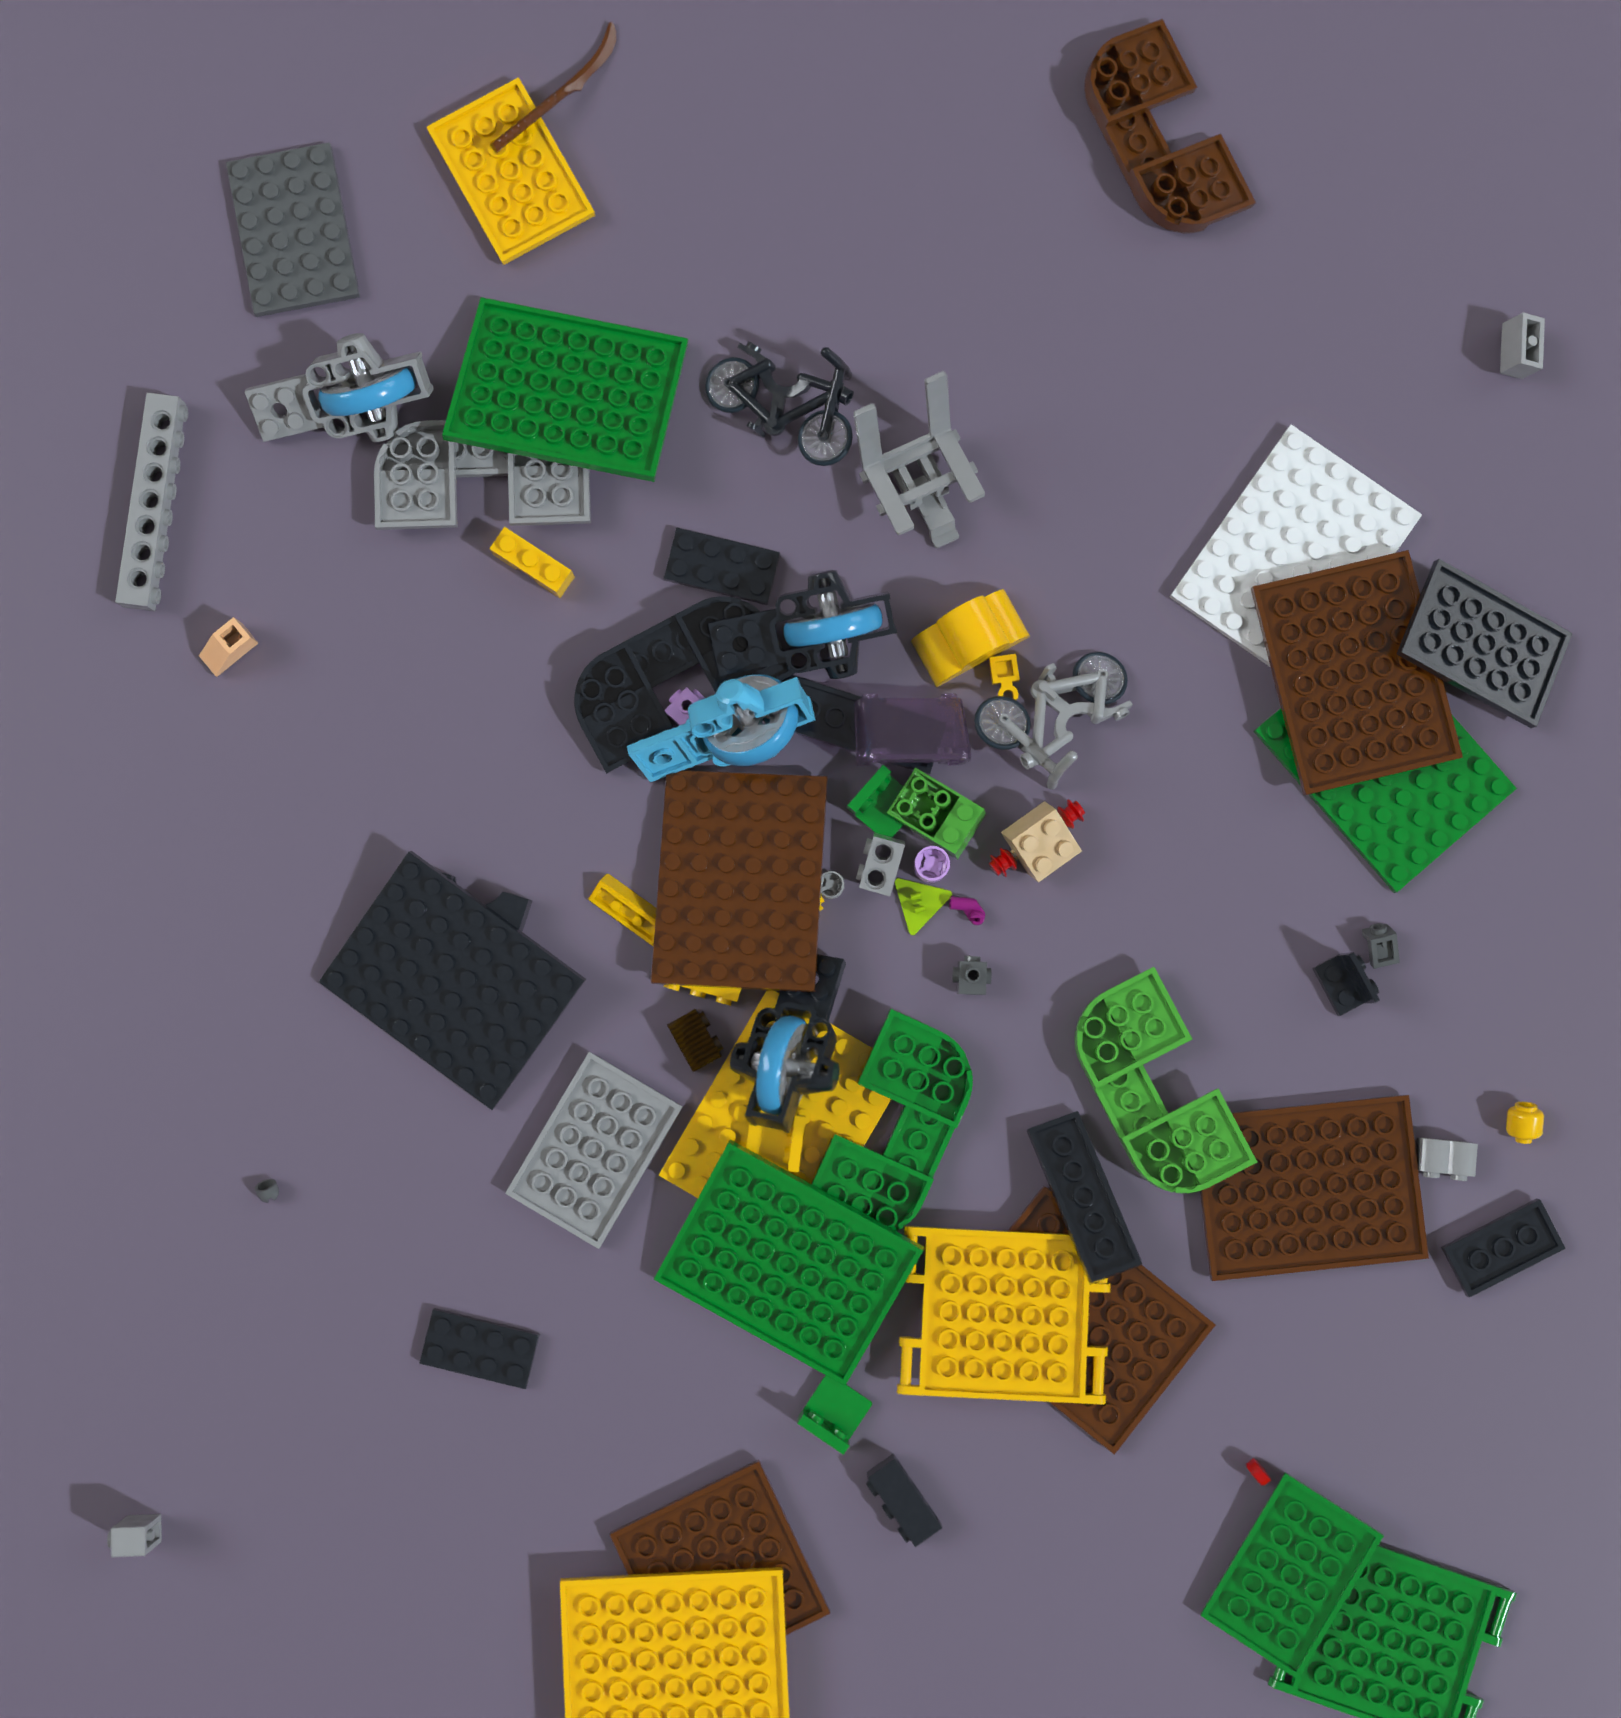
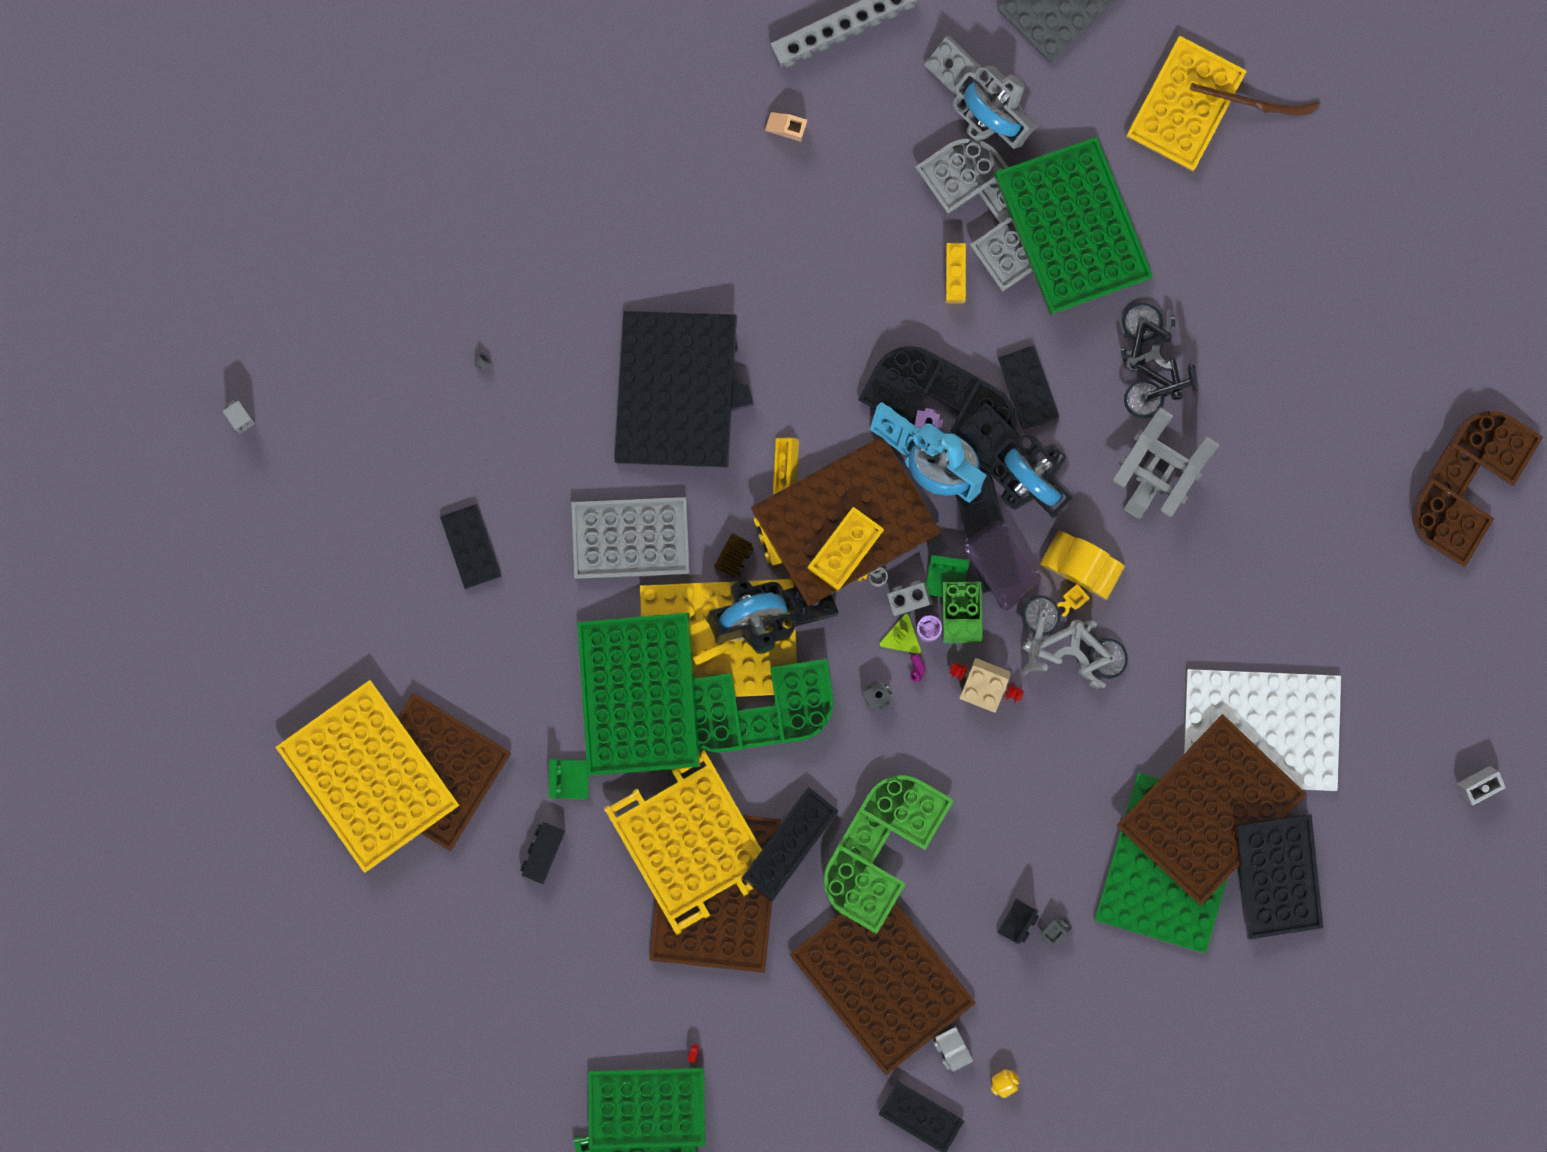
camera: 60 degrees right, 0 degrees up
none -> yellow plate [807,507,884,591]

